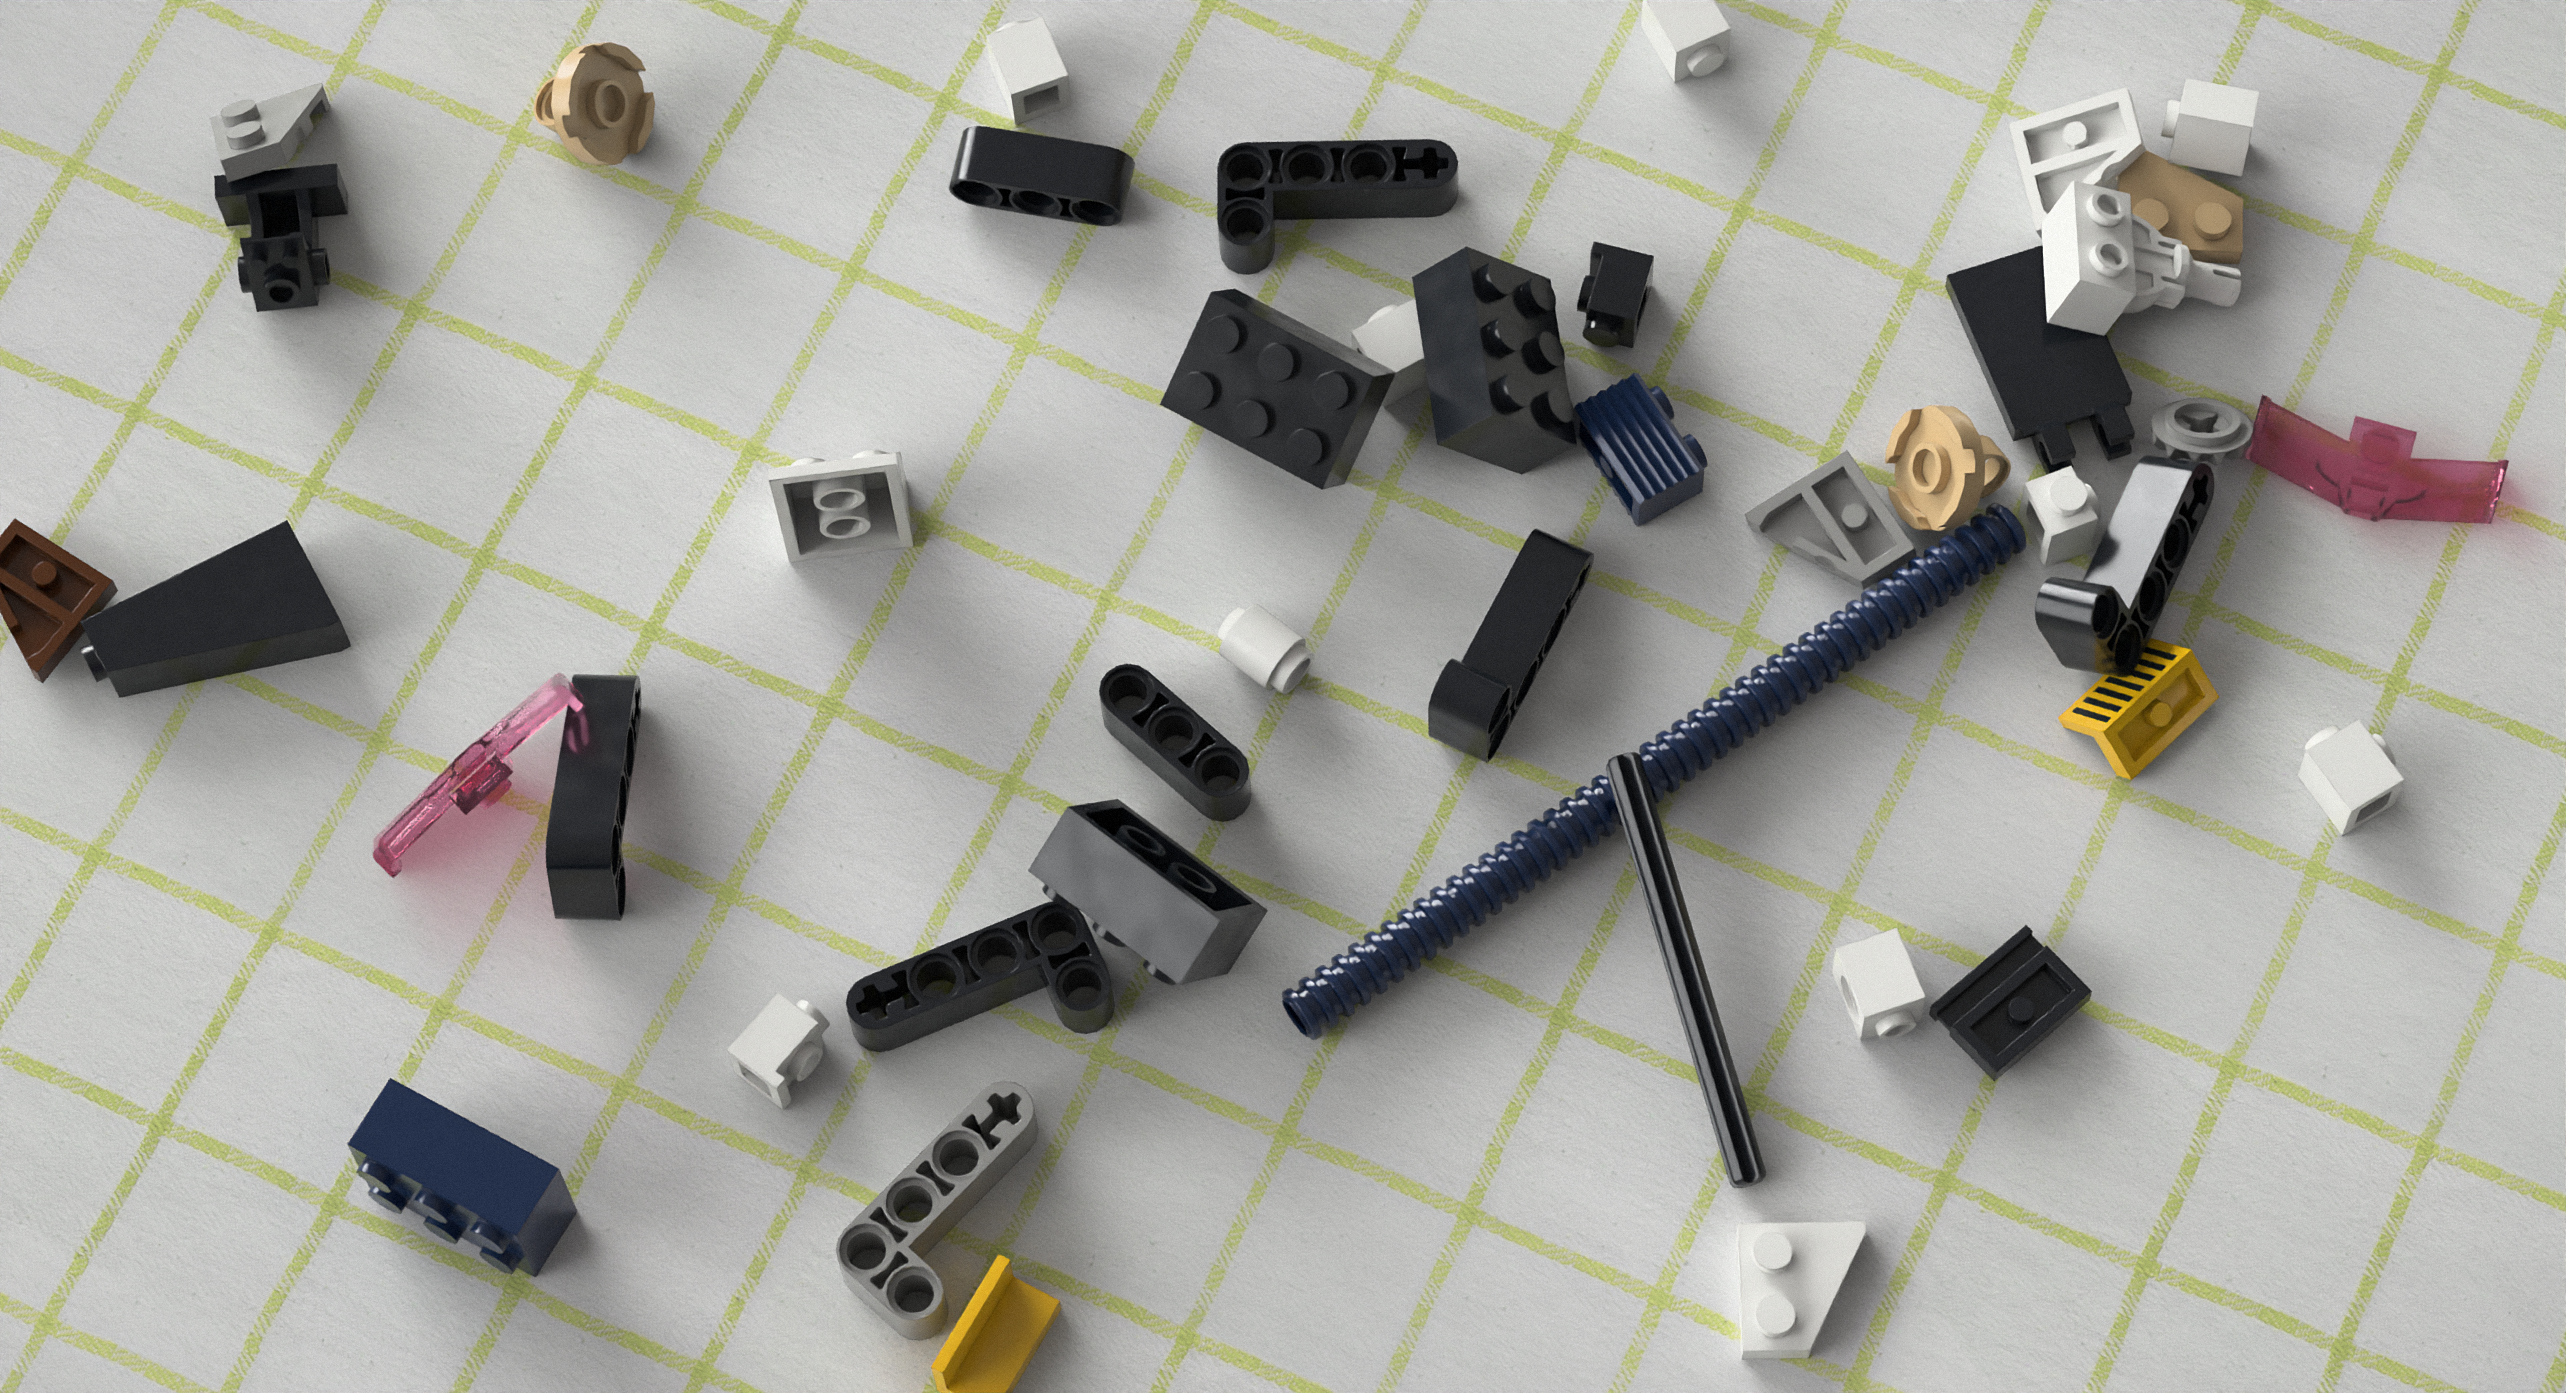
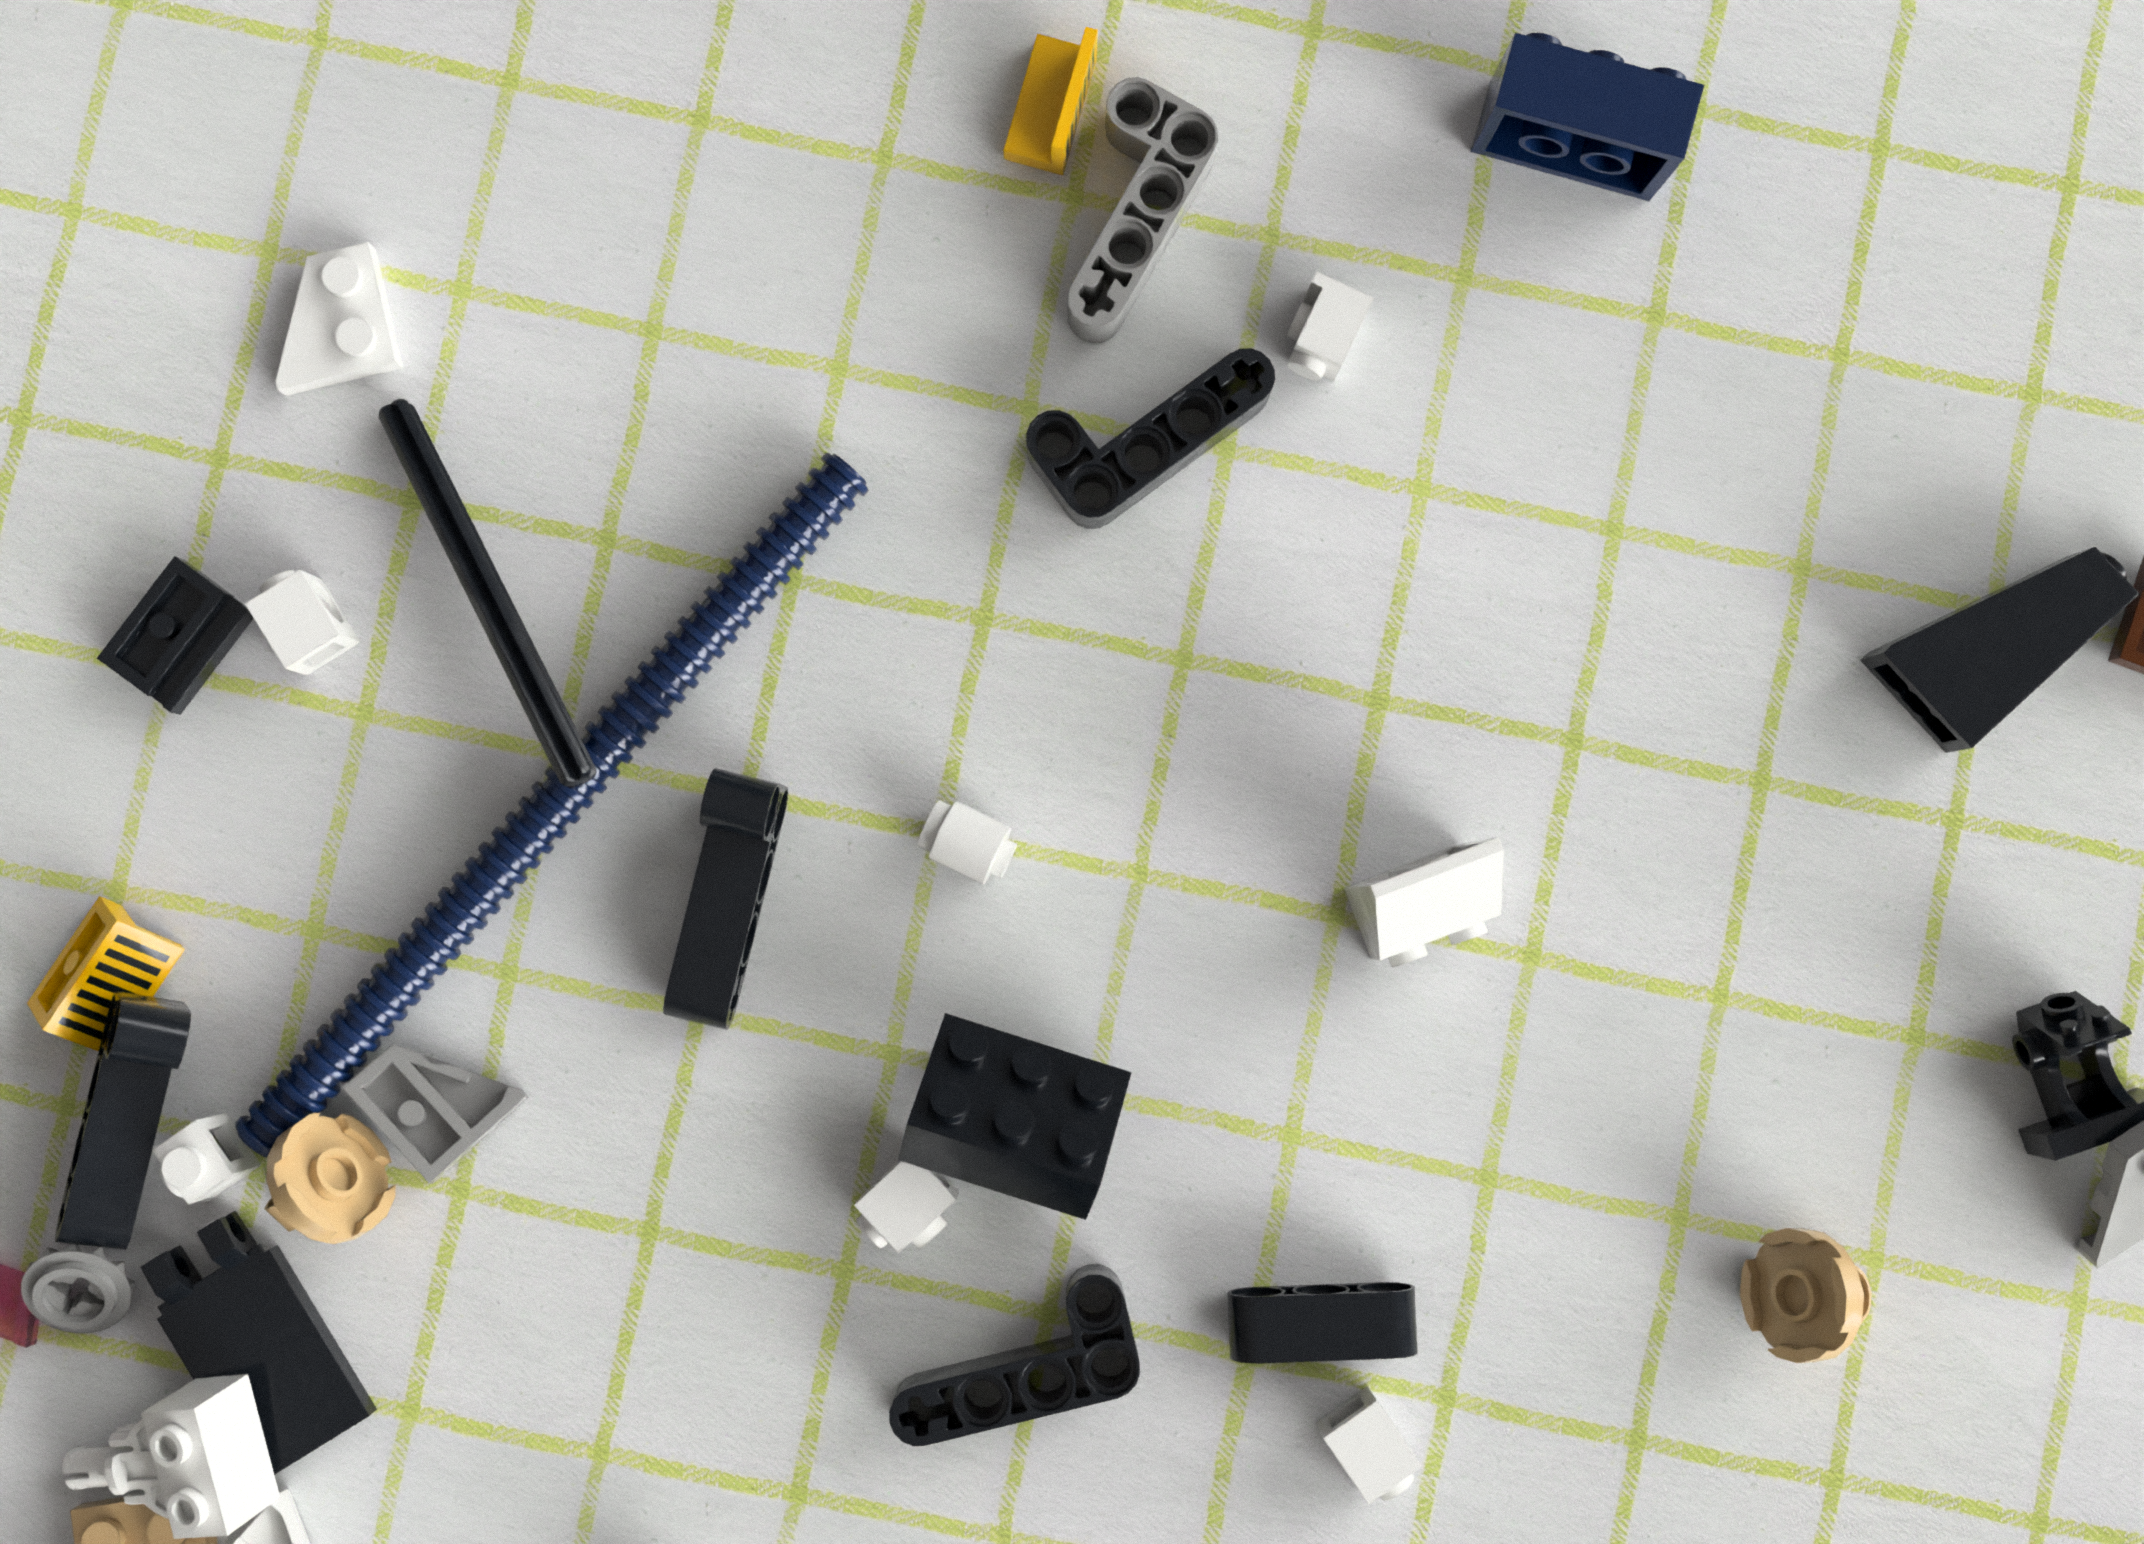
camera: 160 degrees right, 20 degrees up
clear pink plate [373,673,585,878] -> none
black beam [546,674,642,921] -> none
brick [1028,799,1268,985] -> none
black beam [1099,664,1252,822] -> none
black brick [1412,246,1577,474] -> none
dark blue brick [1573,373,1708,527] -> none
black brick [1577,241,1654,348] -> none

